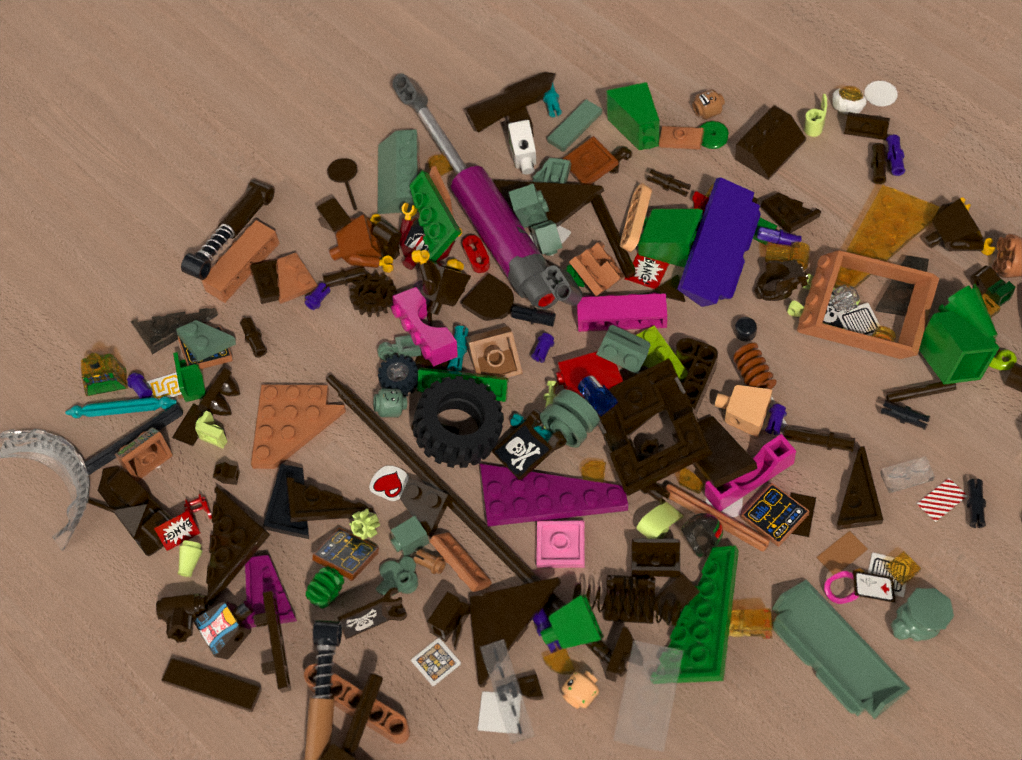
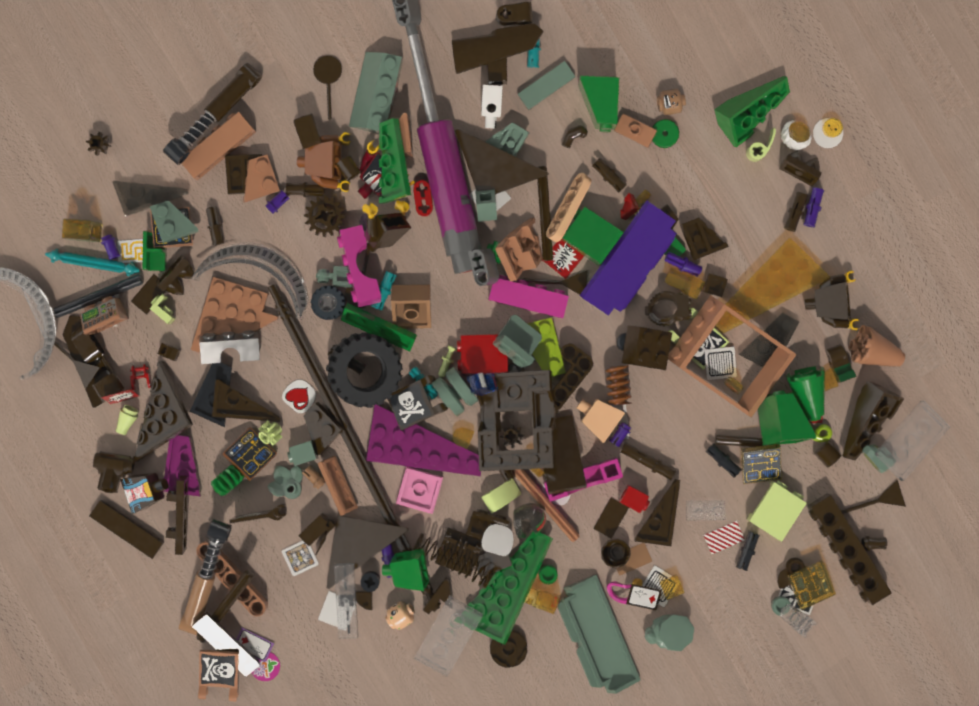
camera: 10 degrees right, 30 degrees up
sand green head [373,388,407,418] -> none
clear yellow tile [428,155,454,176] -> none
dark brown tile [462,273,514,321] -> none
sand green brick [509,184,549,228] -> none
black axle [511,305,556,327] -> none
dark purple pin [531,333,555,363] -> none
clear yellow tile [543,648,575,675] -> none
dark orange tile [562,136,619,185] -> none
dark brown slope [735,105,806,180] -> none
black tile [741,483,809,547] -> none
clear gear [831,284,859,313] -> none
none -> dark brown gear [86,132,111,156]
none -> windscreen [191,242,309,320]
none -> arch [199,330,260,364]
none -> black wheel [360,571,380,592]
none -> white sticker [482,524,513,556]
none -> dark brown tile [490,629,527,668]
none -> dark brown piece [496,2,533,26]
none -> green tile [539,565,558,585]
none -> dark brown hair [601,538,631,568]
none -> red brick [619,484,650,513]
none -> dark brown brick [622,325,672,370]
none -> dark brown plate [703,273,728,298]
none -> green wedge [714,76,790,147]
none -> tile [741,444,782,484]
none -> yellowish green panel [747,480,807,542]
none -> clear yellow tile [822,118,843,138]

